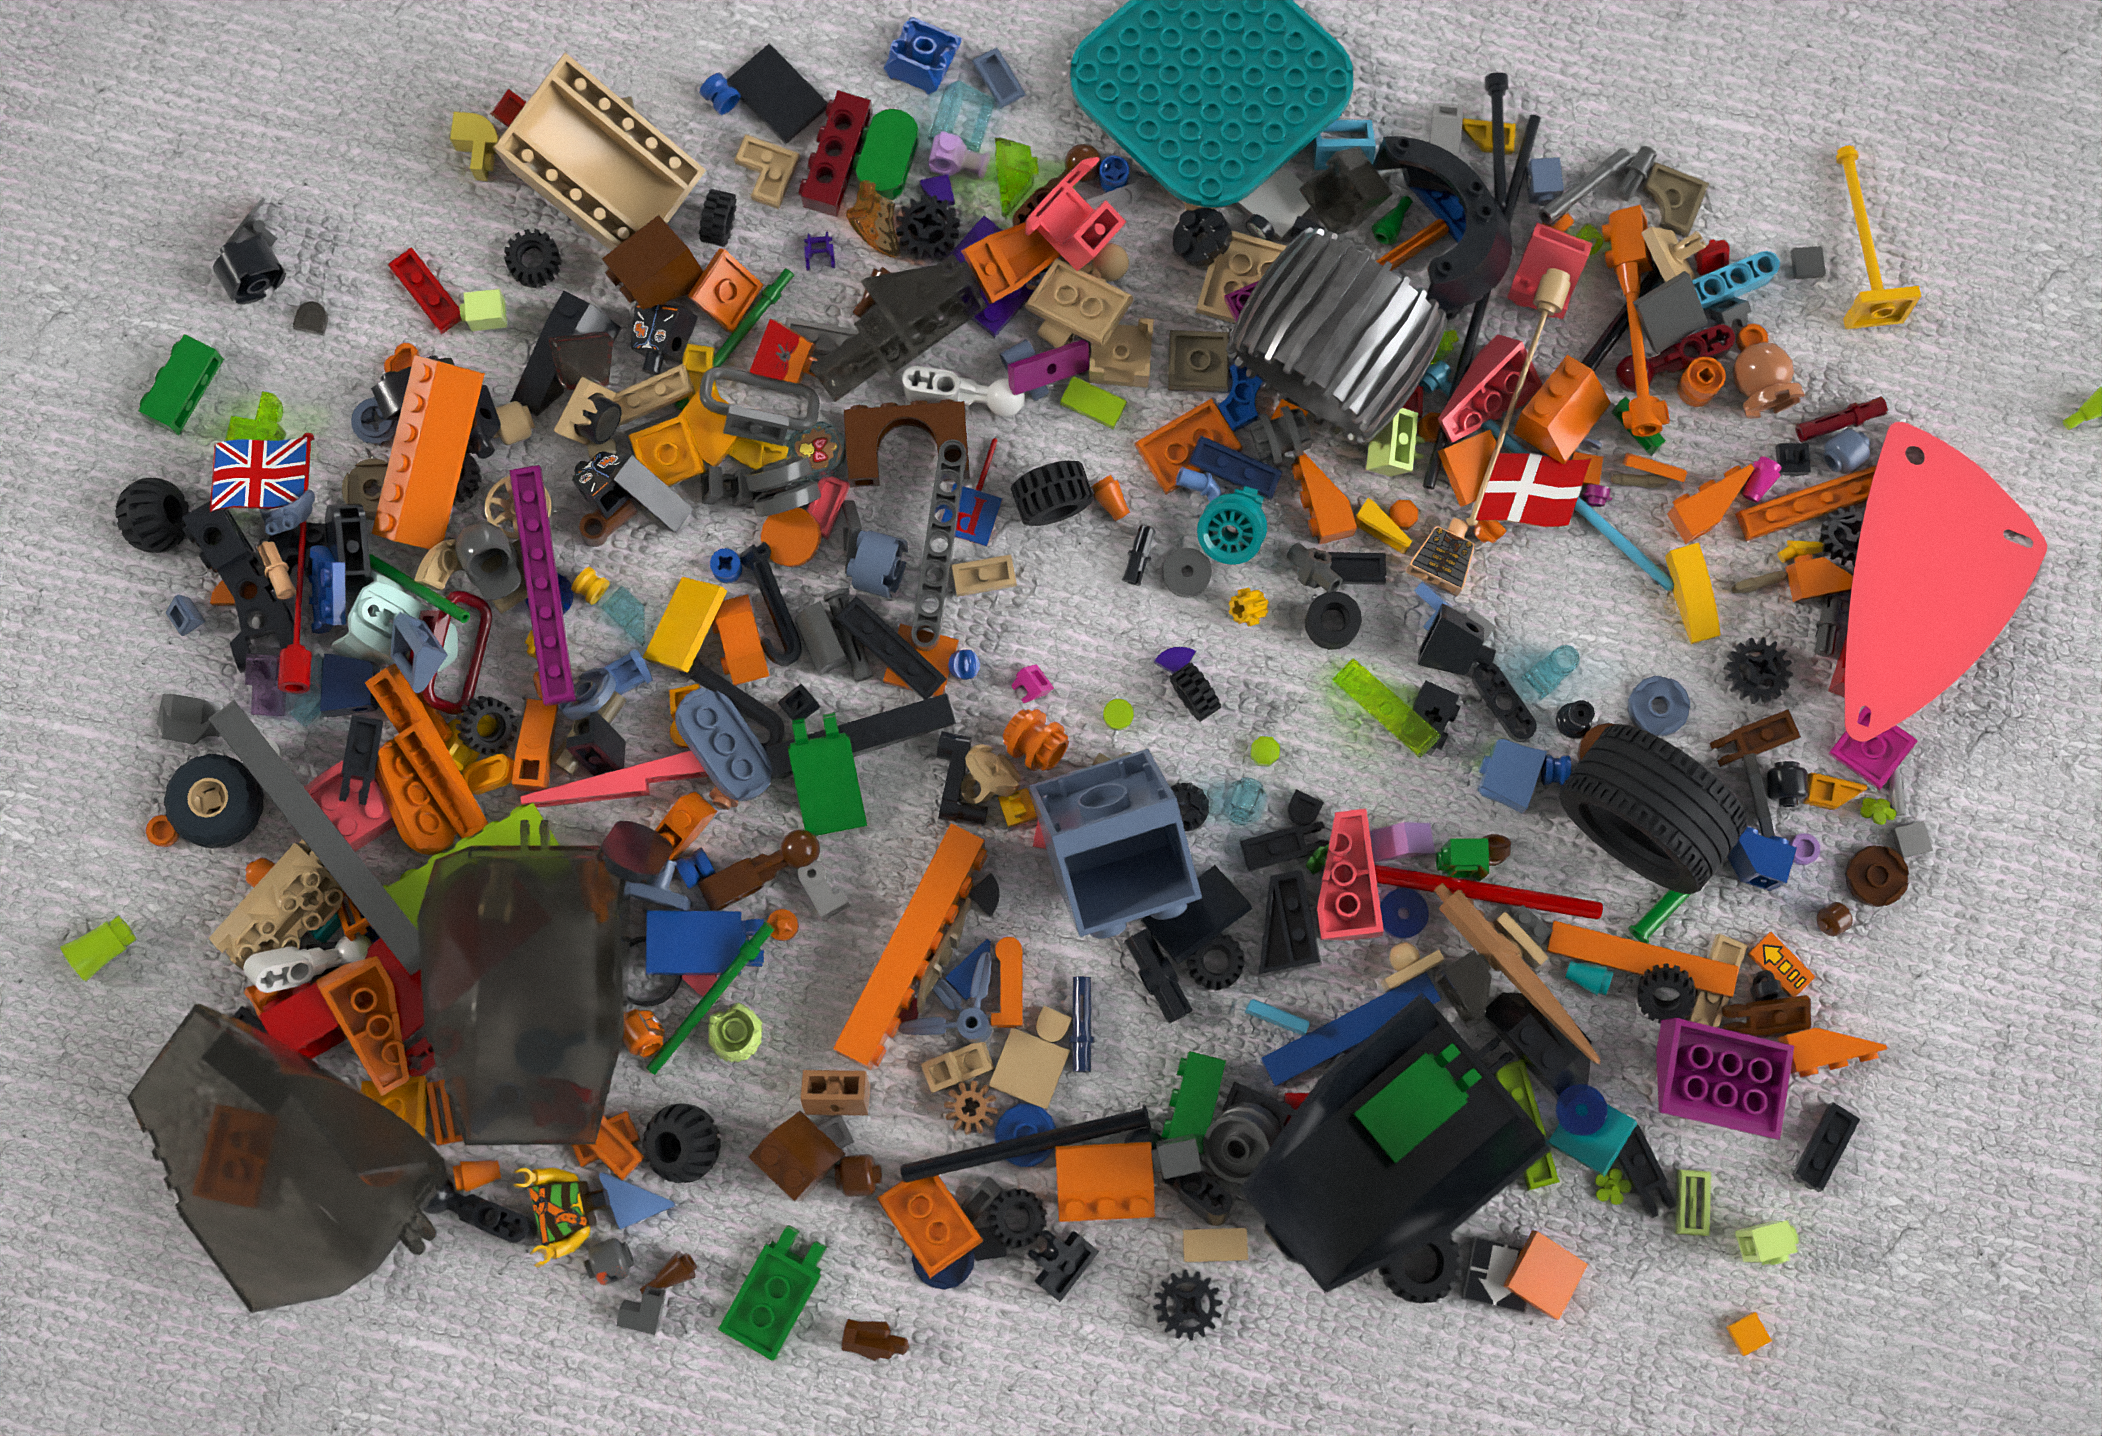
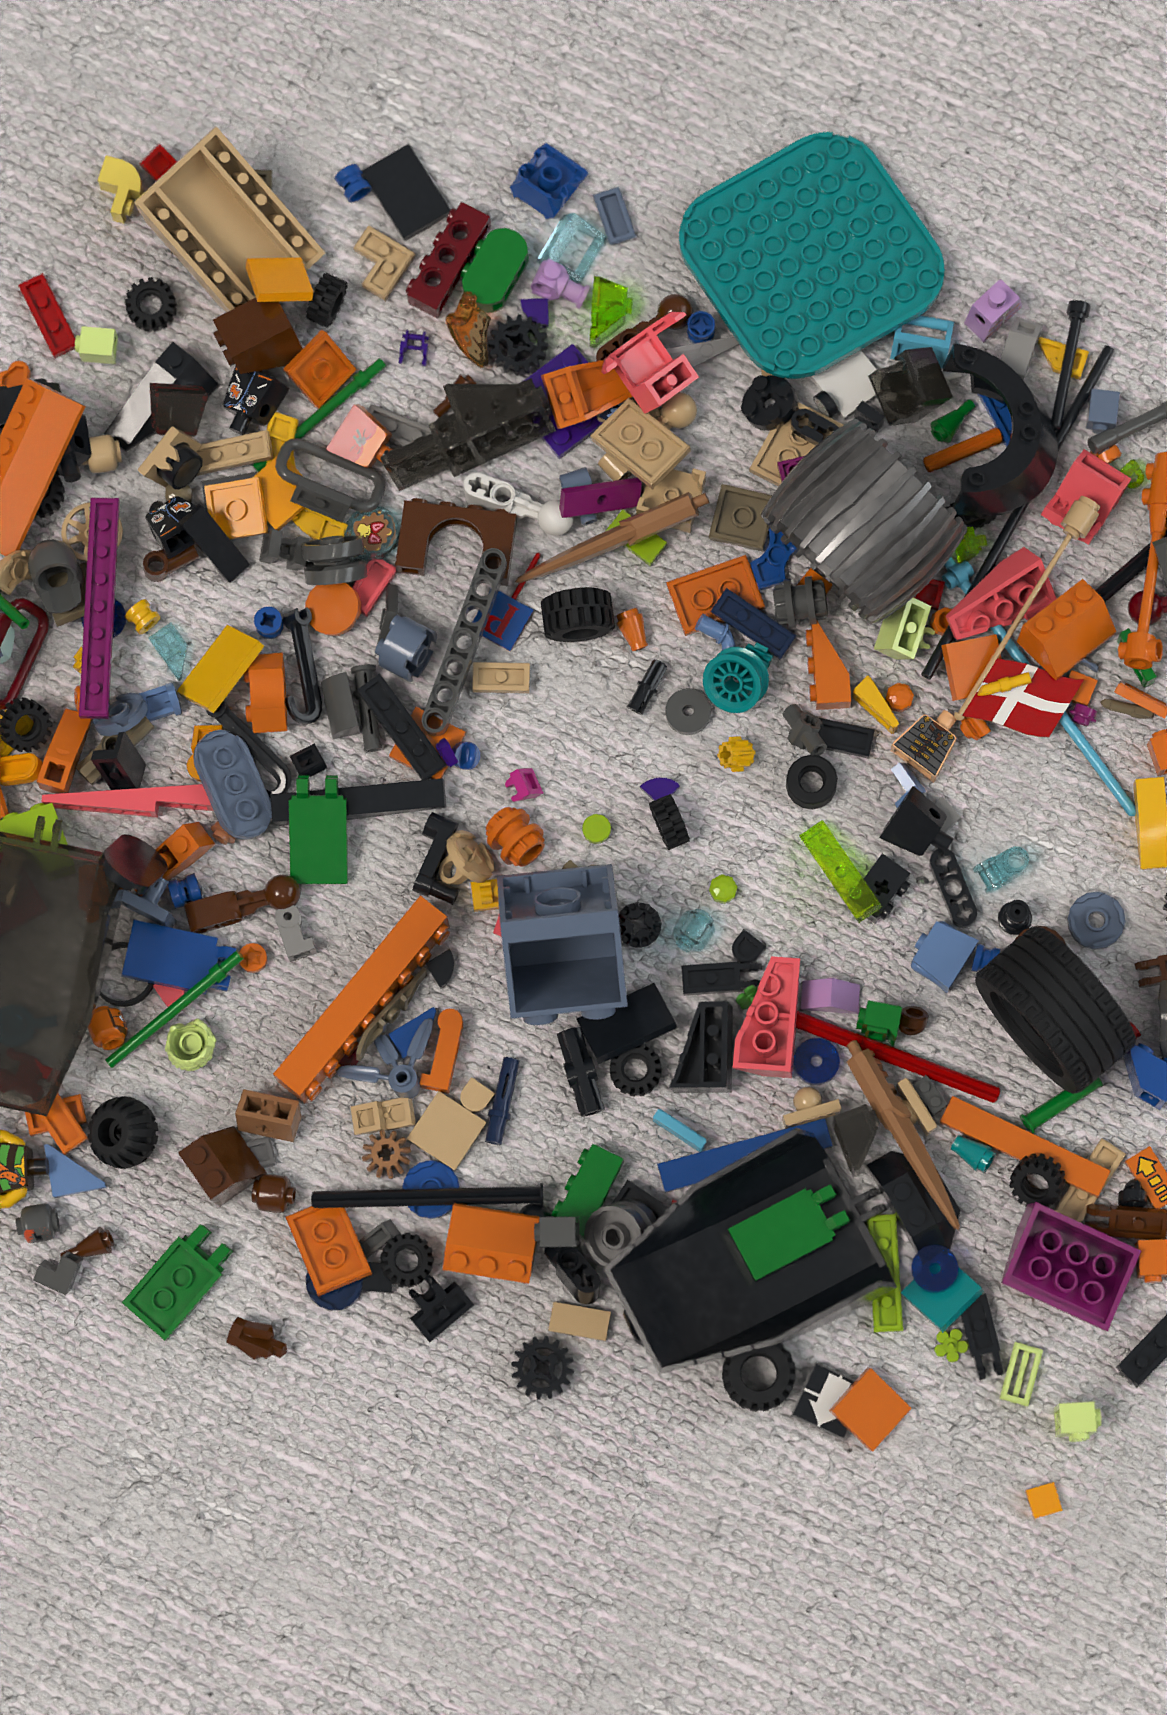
camera: 20 degrees right, 0 degrees up
none -> light orange tile [246,257,313,302]
none -> dark purple tile [435,738,458,767]
none -> medium nougat piece [515,492,710,583]
none -> black beam [791,409,839,446]
none -> lavender torso [964,279,1022,342]
none -> yellow piece [978,672,1031,696]

